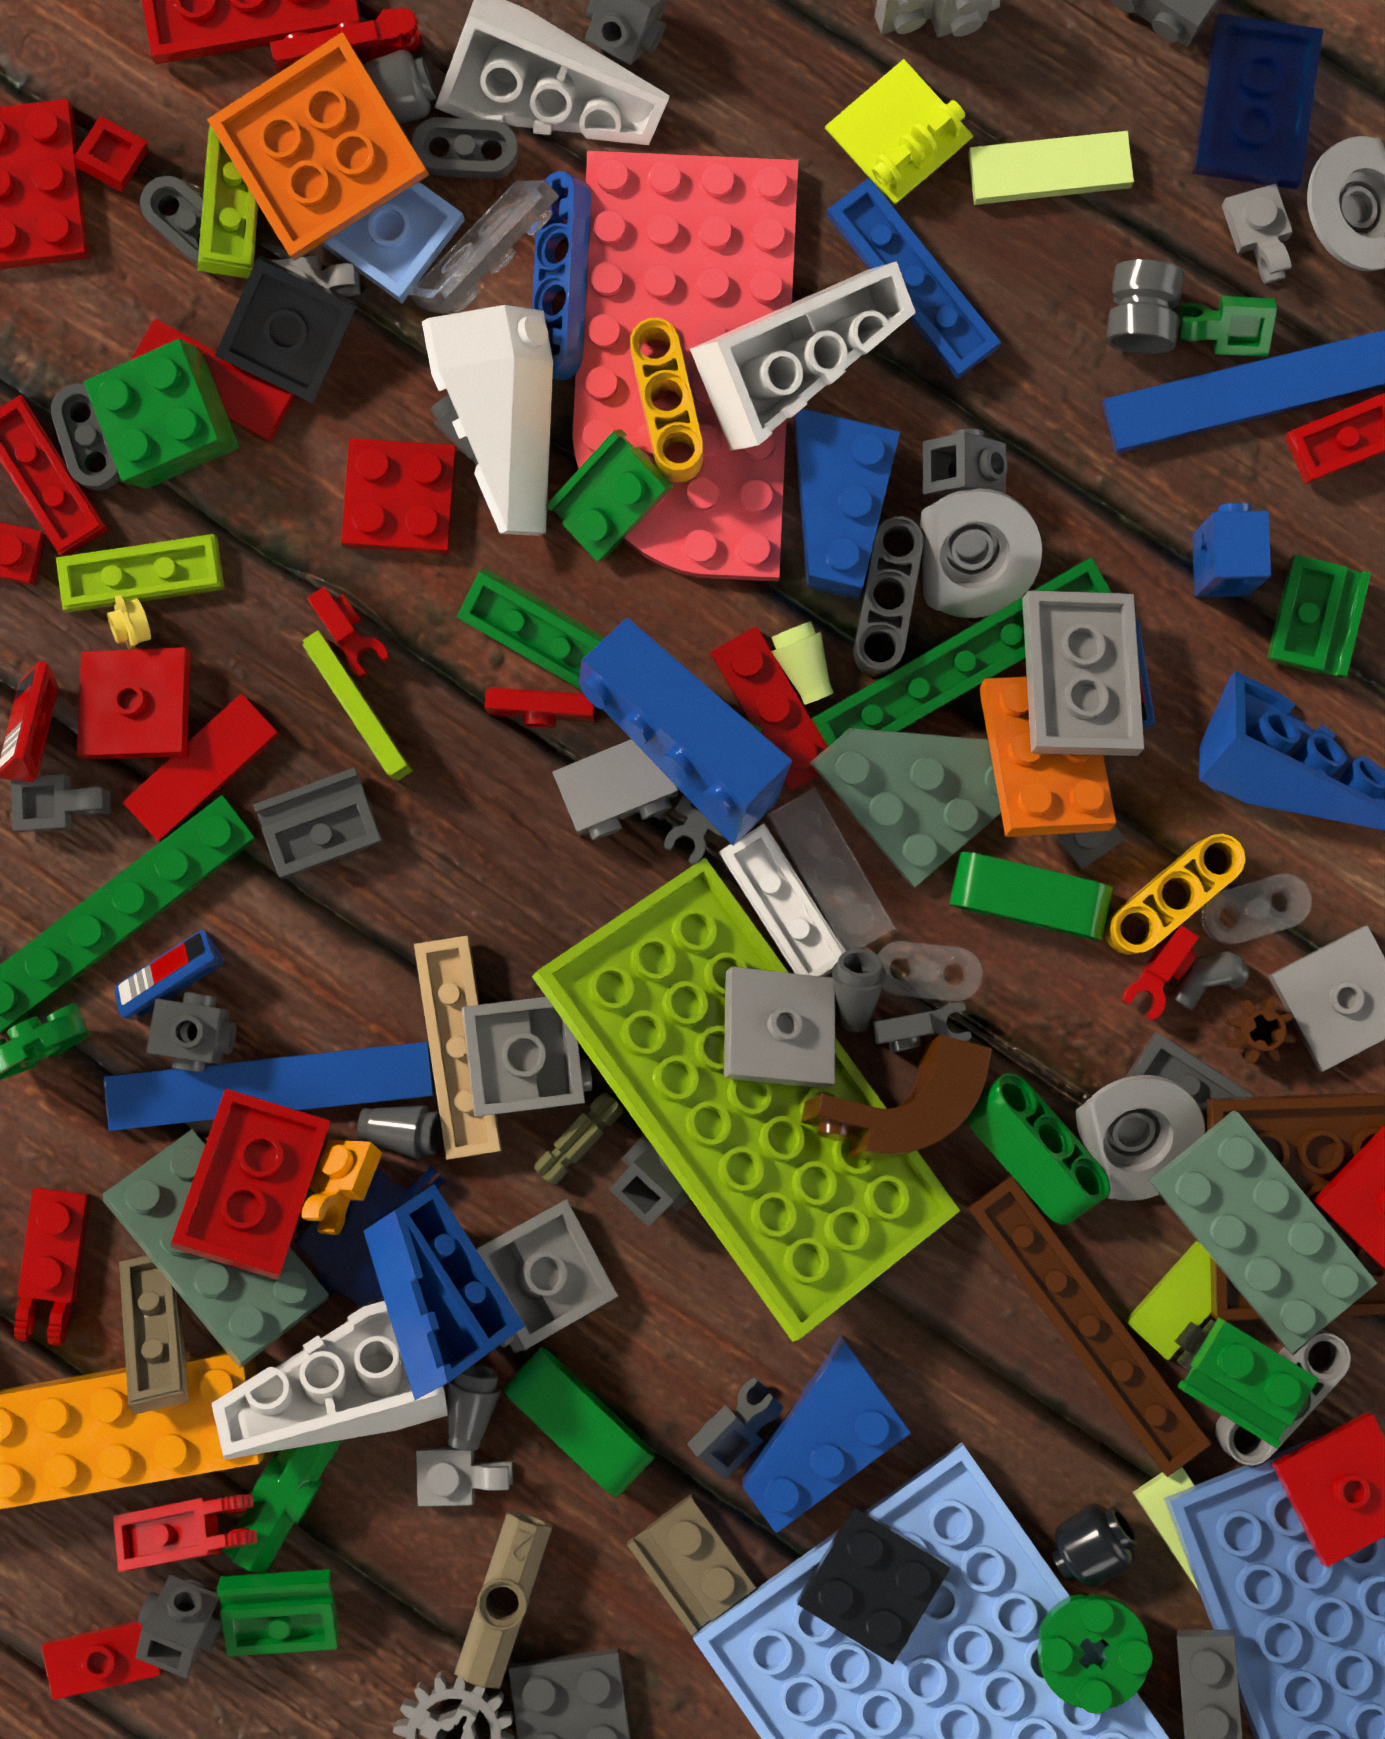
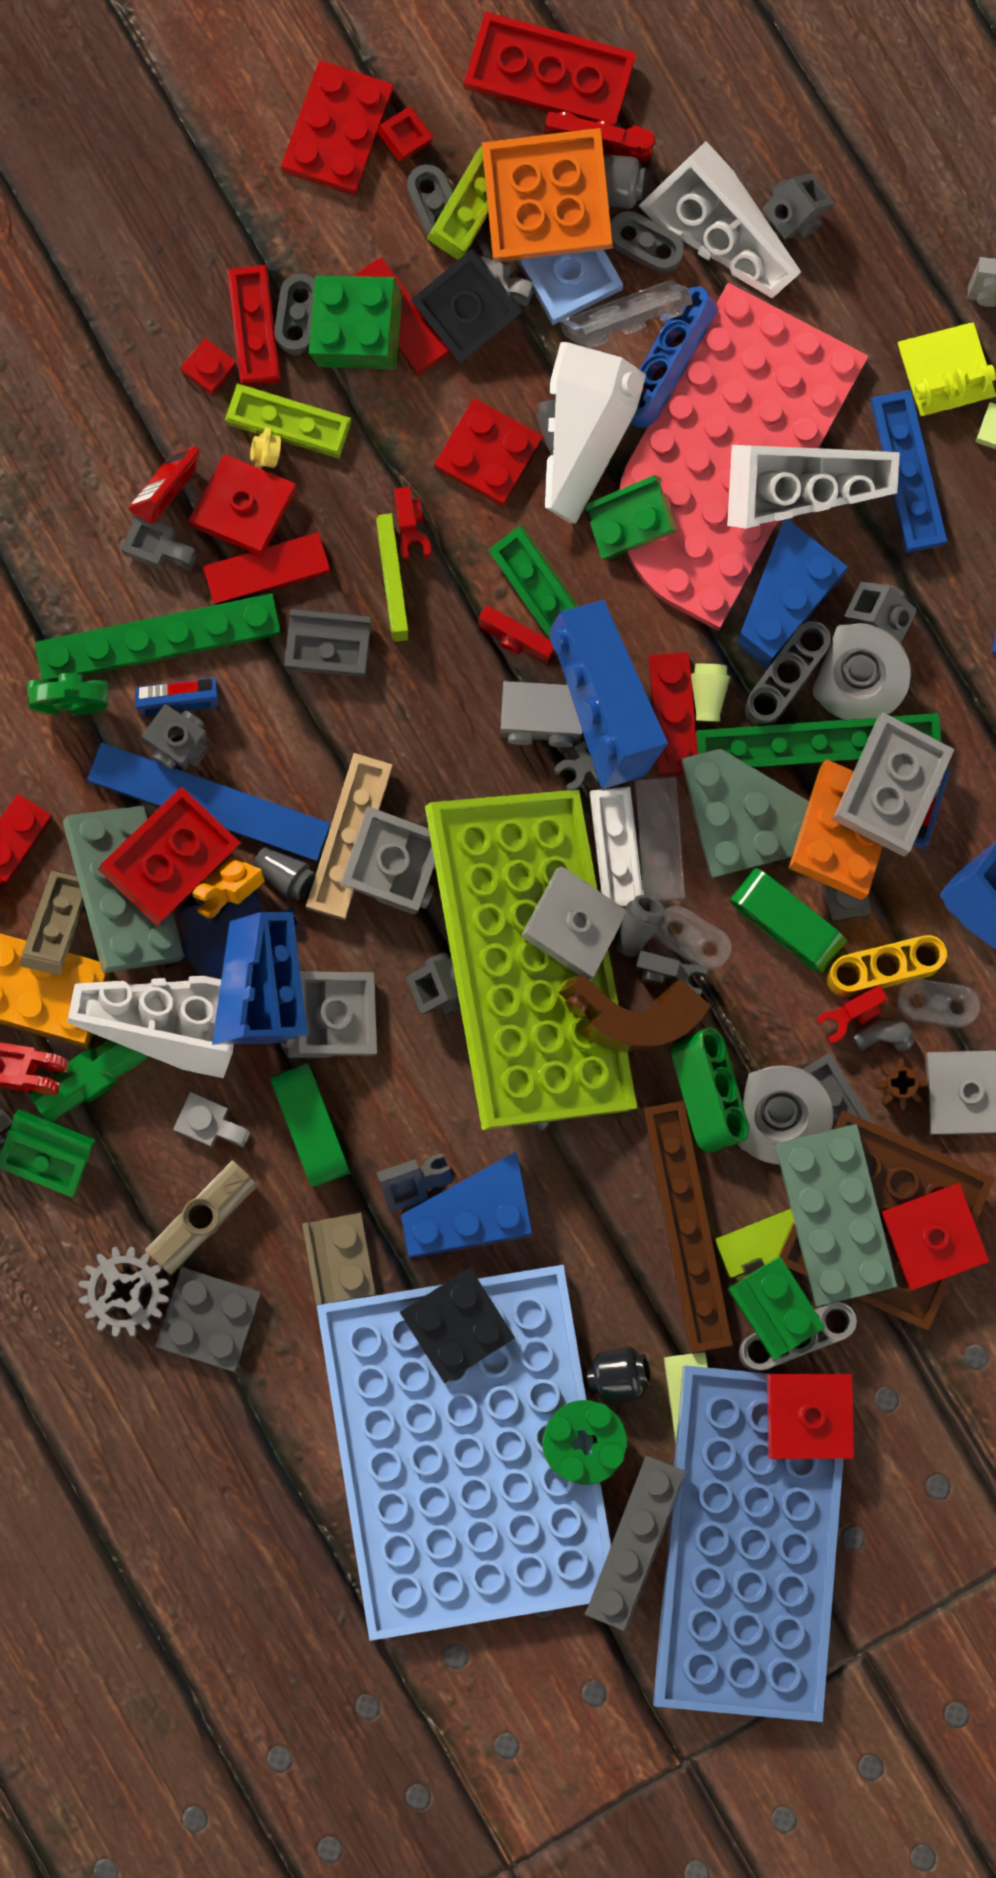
camera: 15 degrees right, 5 degrees down
dark grey cone [448,1364,502,1451] -> none
olive axle [534,1092,624,1185] -> none
yellow beam [630,318,703,482] -> none

